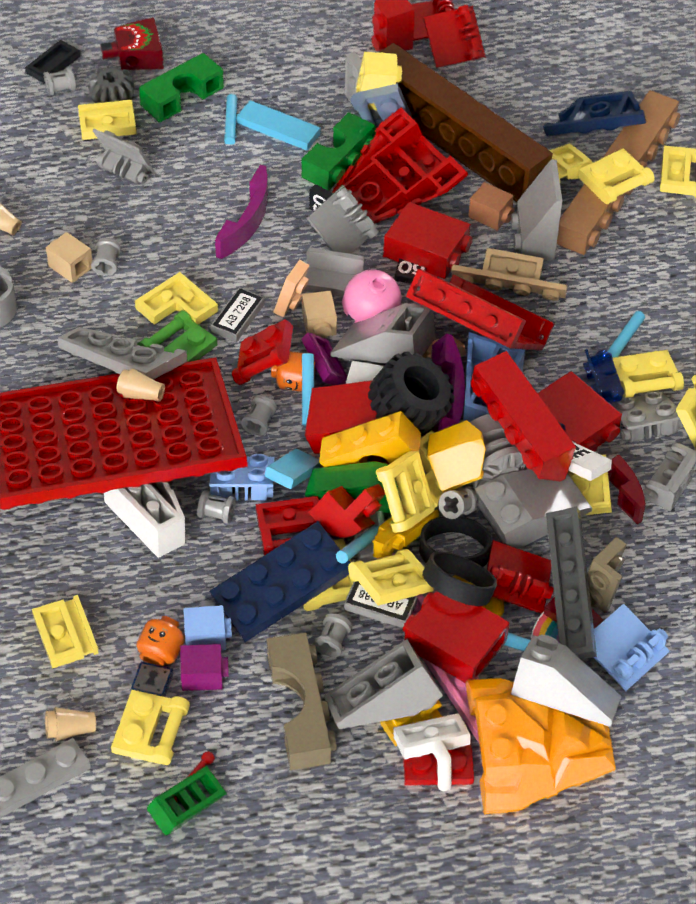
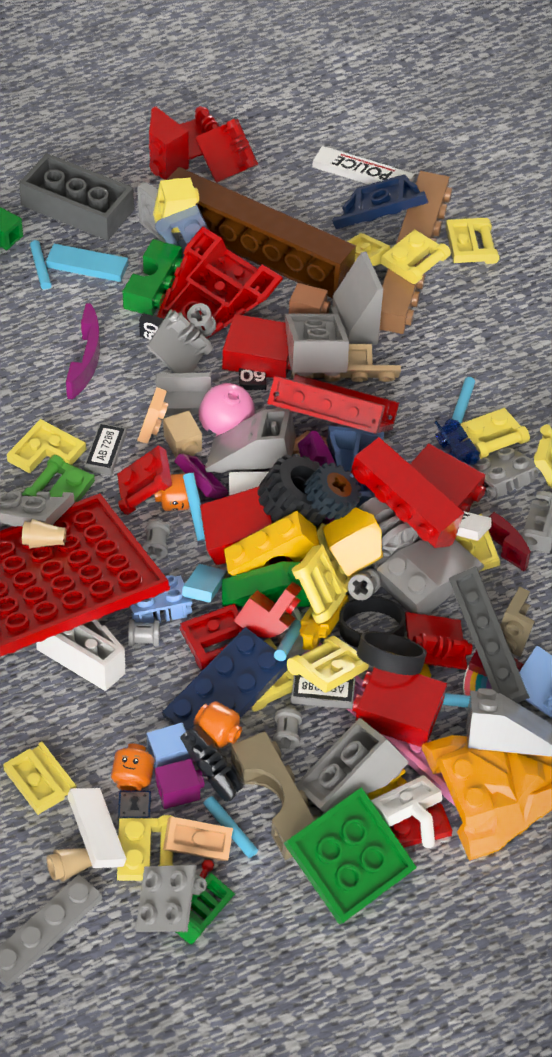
camera: 15 degrees left, 0 degrees up
none -> dark grey brick [19,153,134,241]
none -> white tile [67,788,126,868]
none -> light grey hinge [135,865,207,932]
none -> light nougat plate [163,817,233,861]
none -> black hinge [180,724,243,802]
none -> light grey bush [187,304,217,337]
none -> orange head [193,701,242,748]
none -> medium azure piece [204,796,258,858]
none -> green plate [284,787,417,925]
none -> light grey slope [285,314,349,376]
none -> black wheel [305,463,361,520]
none -> white tile [313,146,414,185]

